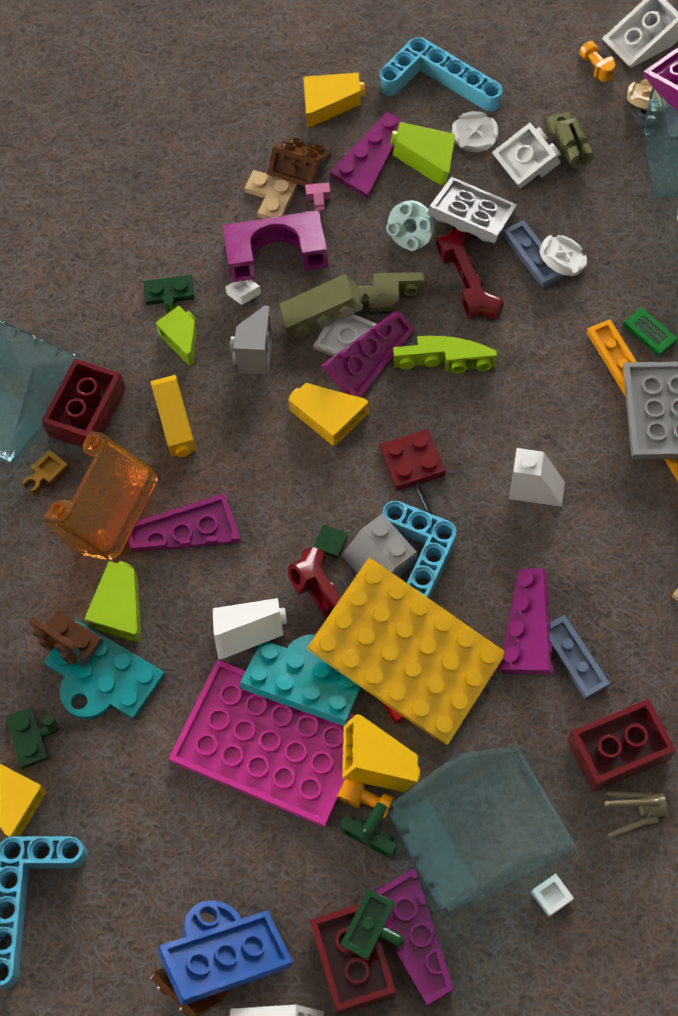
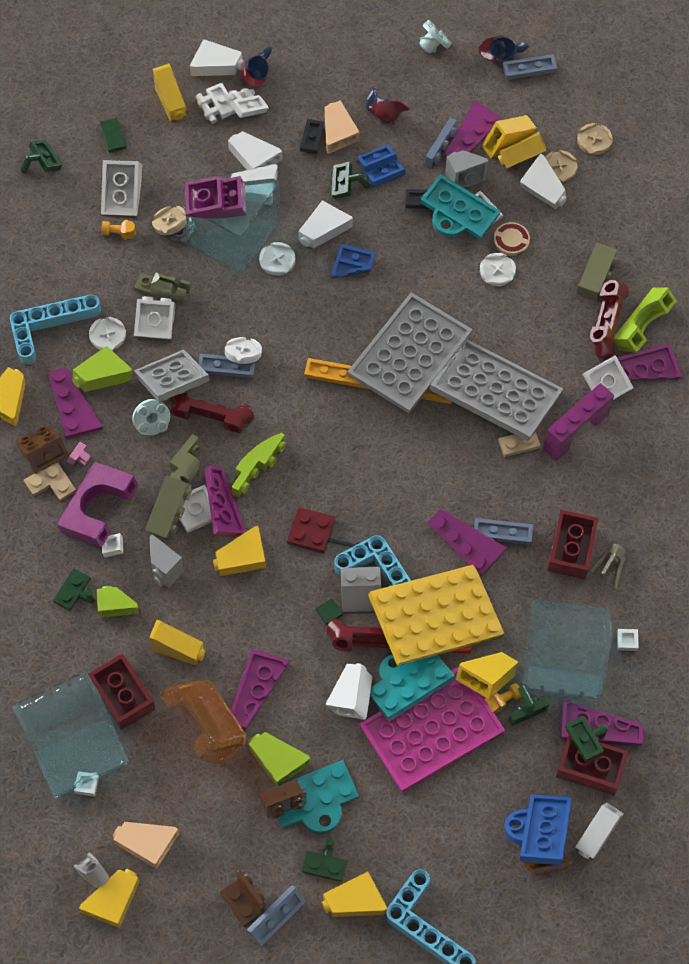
camera: 60 degrees left, 0 degrees up
pearl gold plate [22,450,69,495] -> none
white slope [509,448,565,507] -> none
green tile [623,307,678,357] -> none

